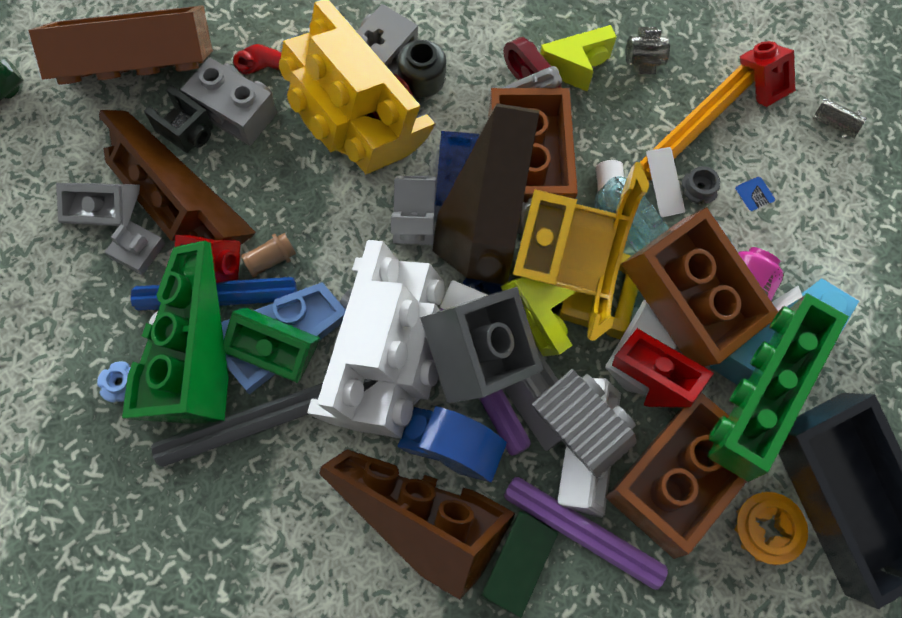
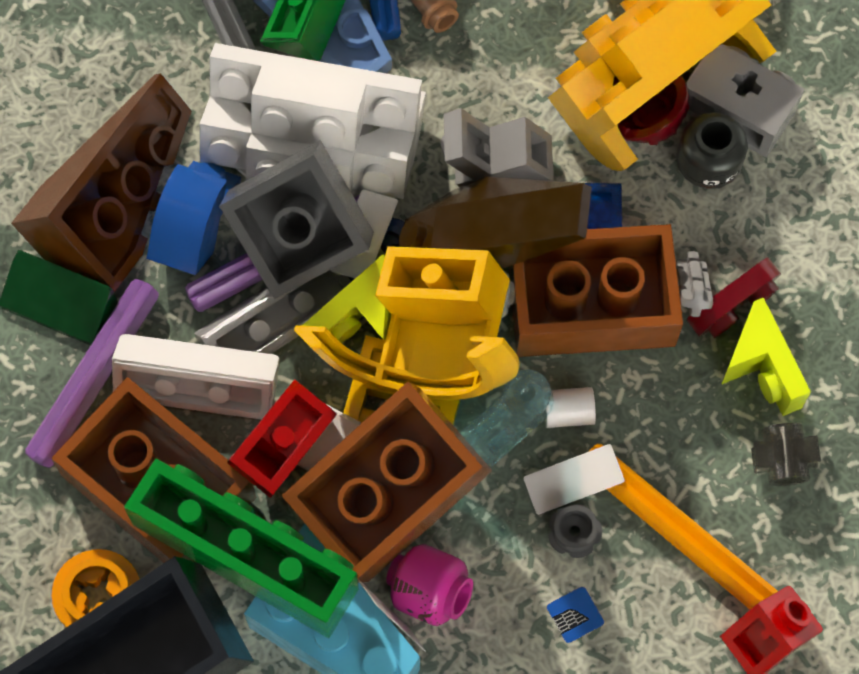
camera: 90 degrees right, 0 degrees up
light grey brick [532,369,637,478] -> none

